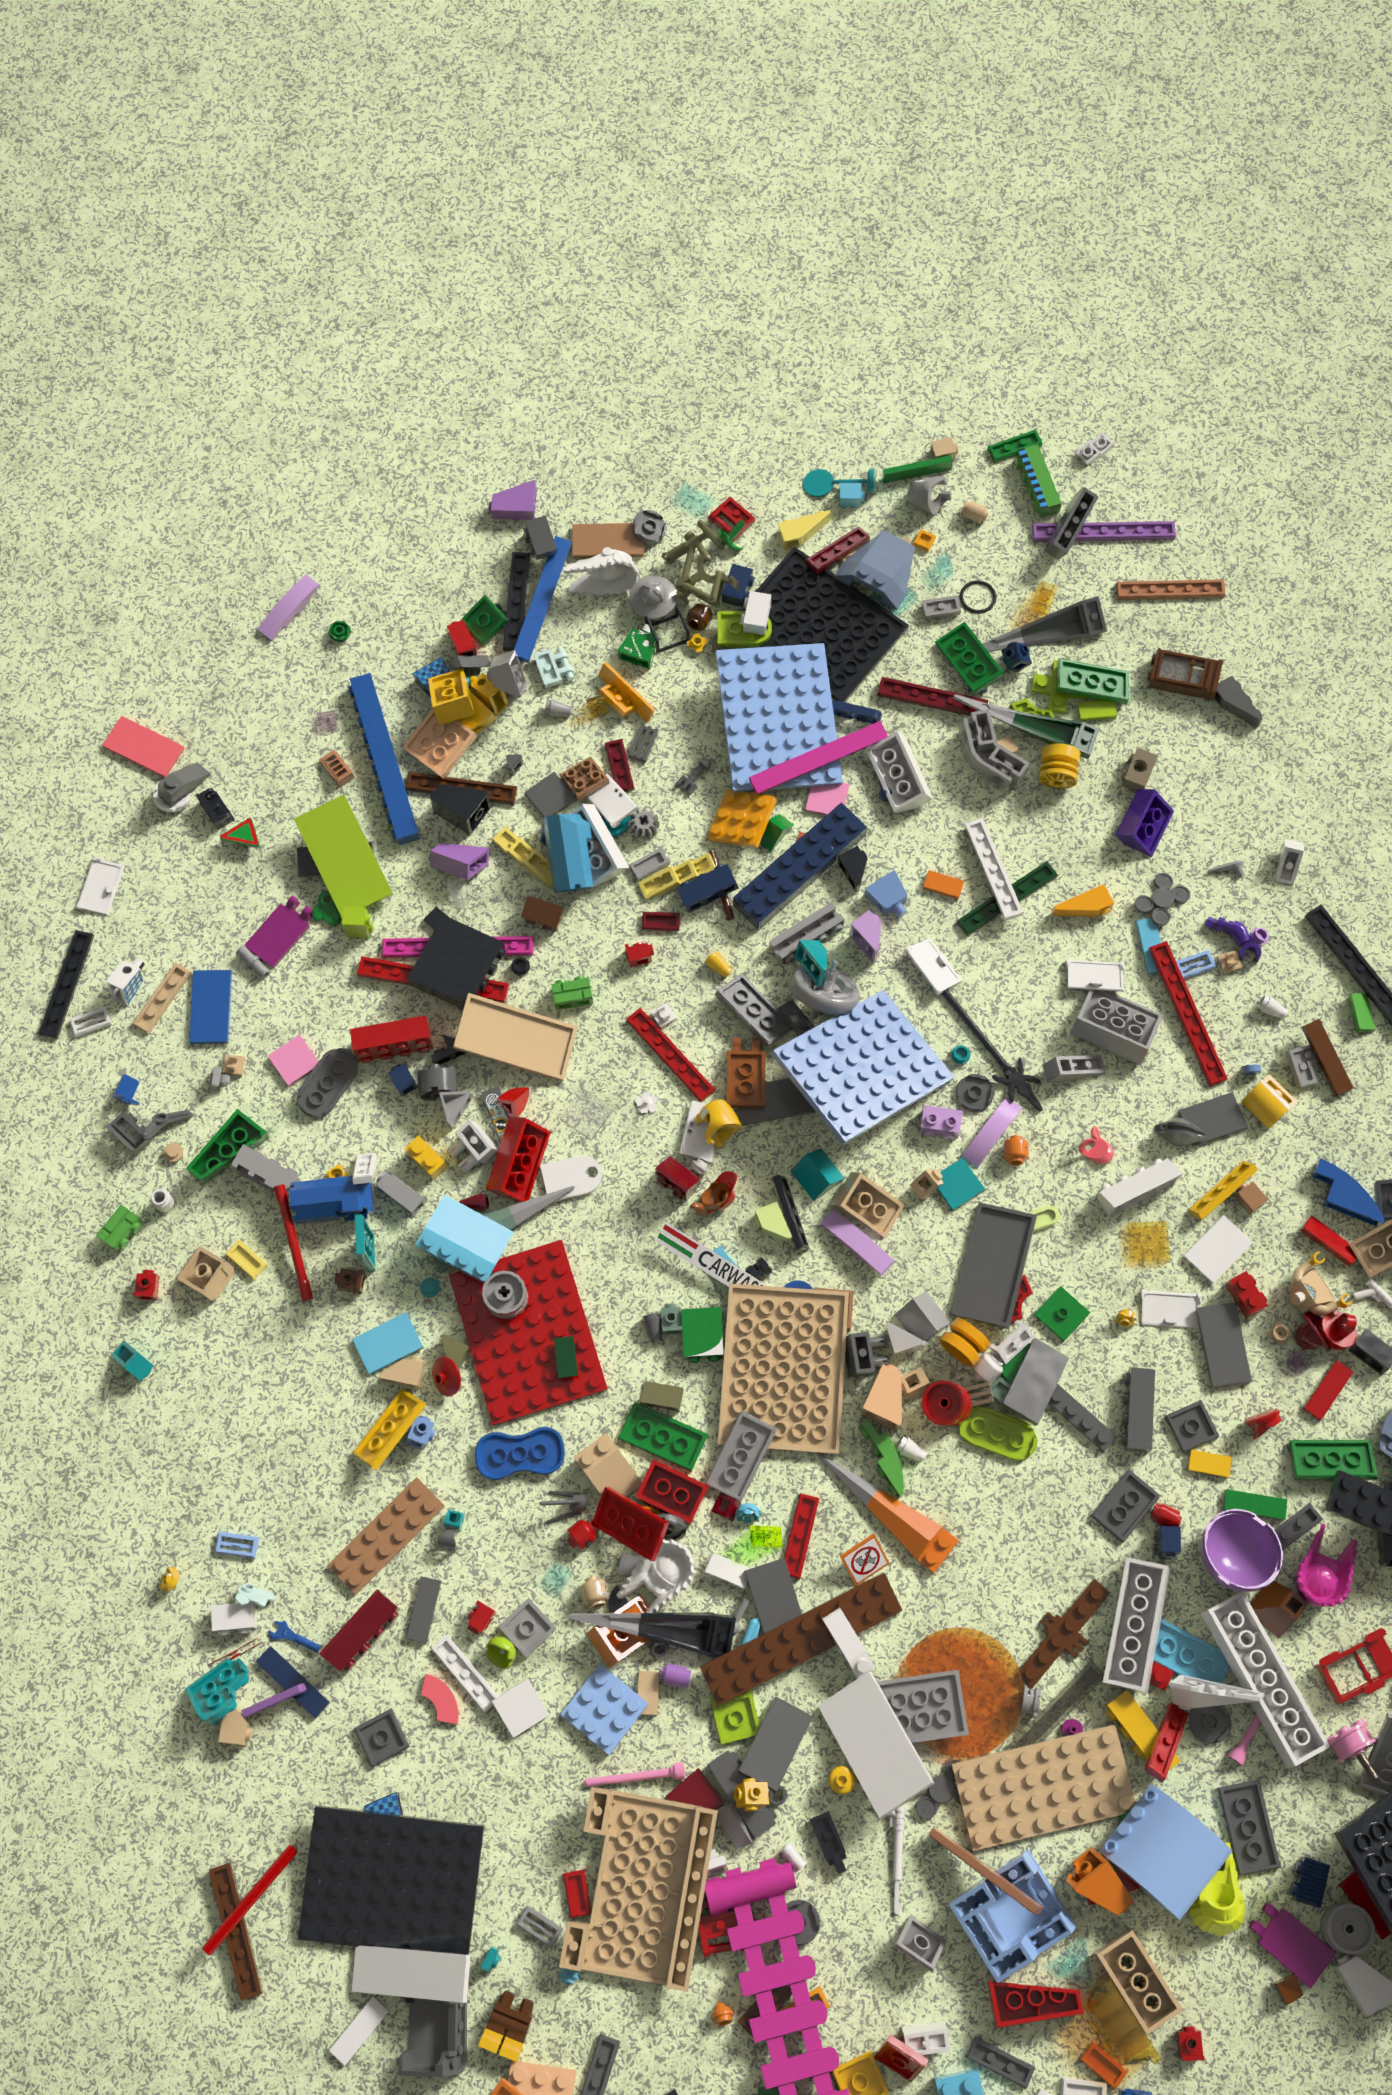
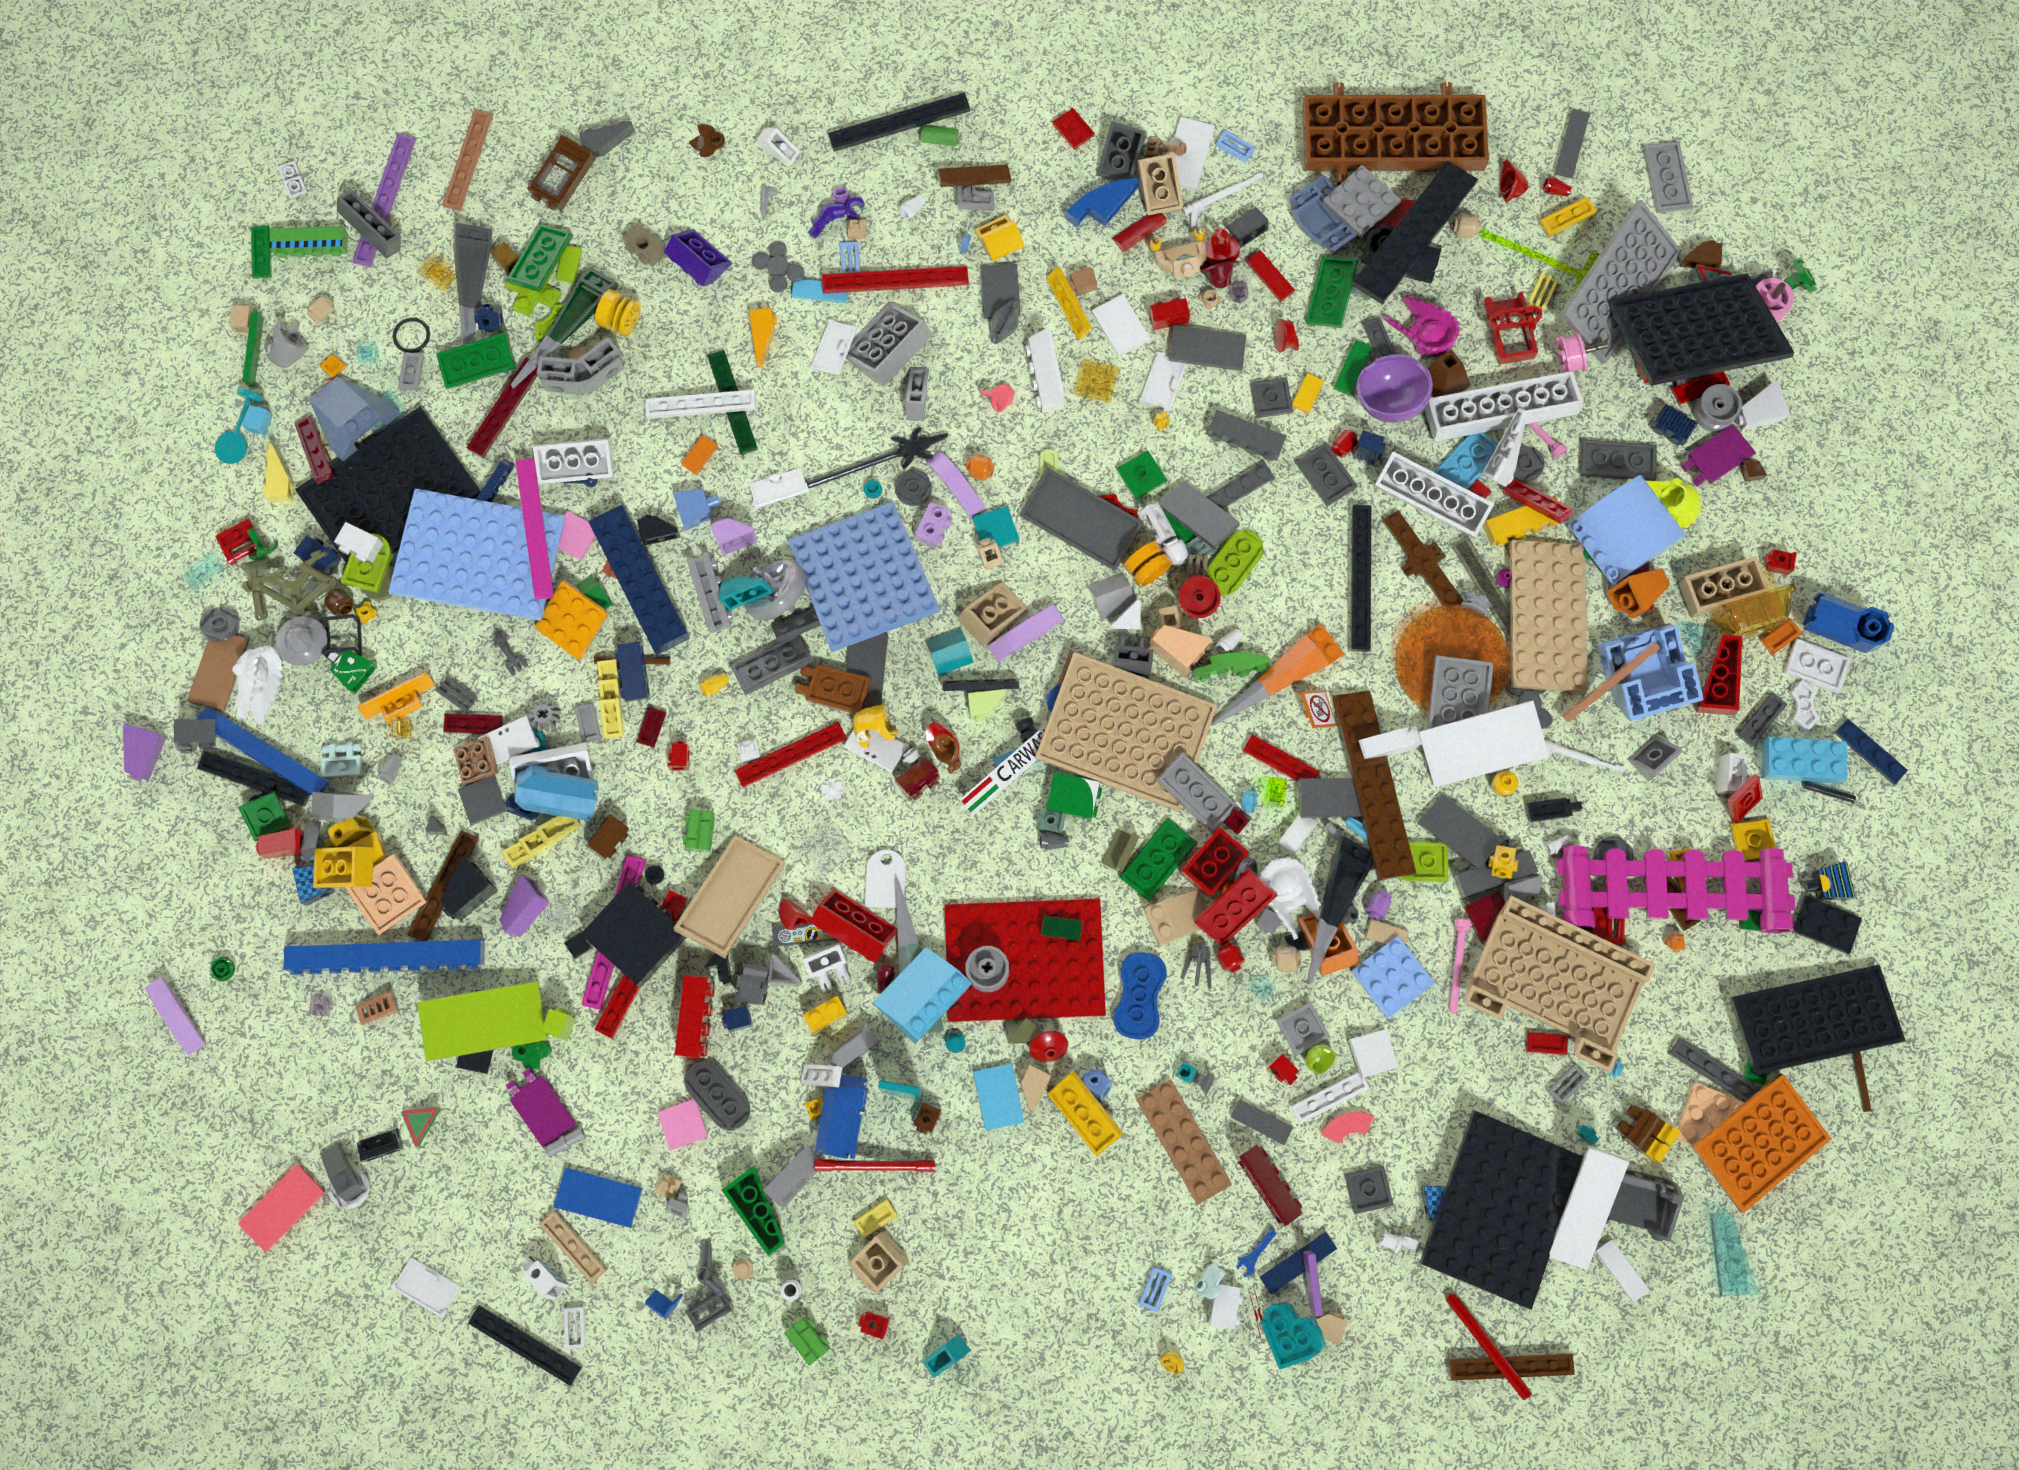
camera: 75 degrees left, 5 degrees up
none -> pearl gold brick [490,242,519,275]
none -> reddish brown plate [689,124,725,157]
none -> black plate [1351,505,1372,652]
none -> white connector [1378,1229,1421,1254]
none -> red beam [1488,305,1542,331]

